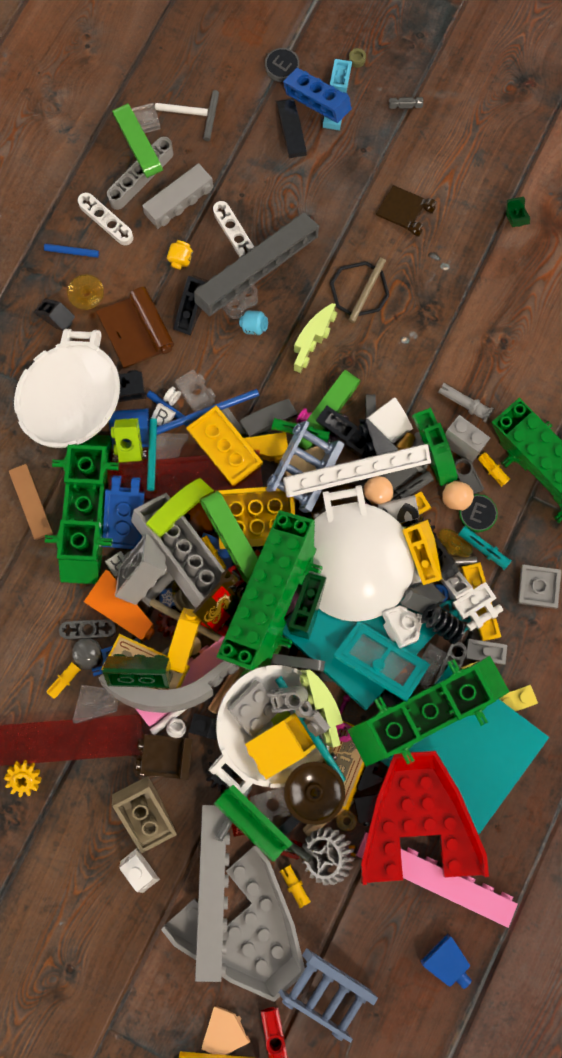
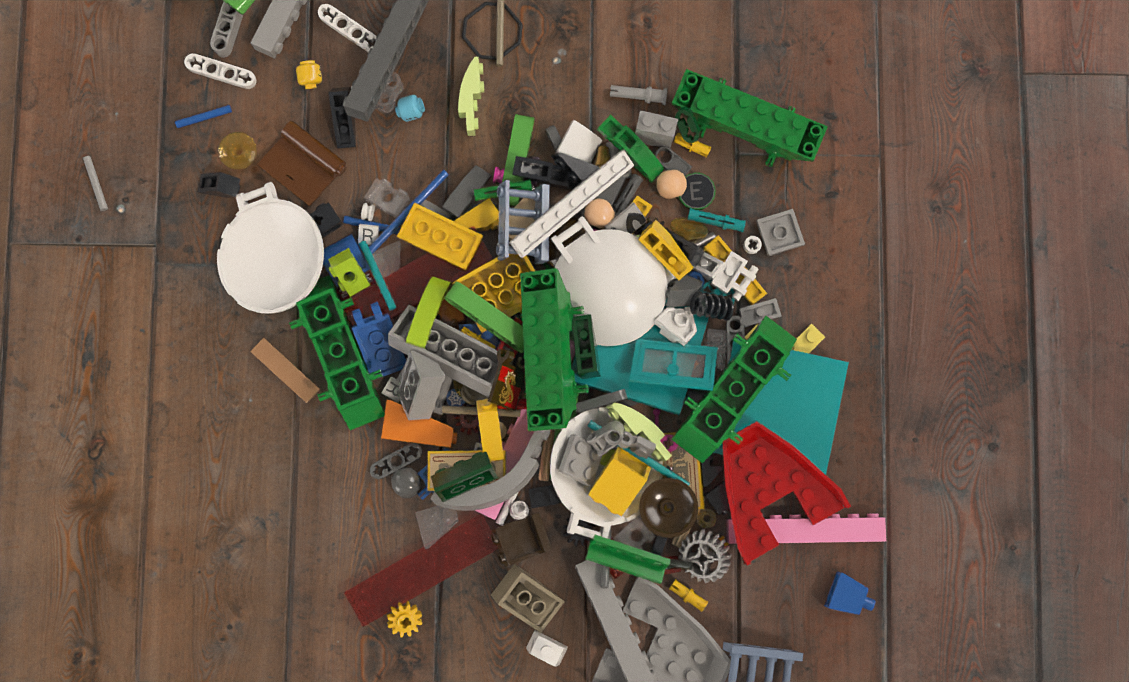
camera: 30 degrees left, 5 degrees up
yellow axle [46,662,81,699] -> none
none -> dark green beam [675,107,701,143]
none -> white bush [743,236,762,254]

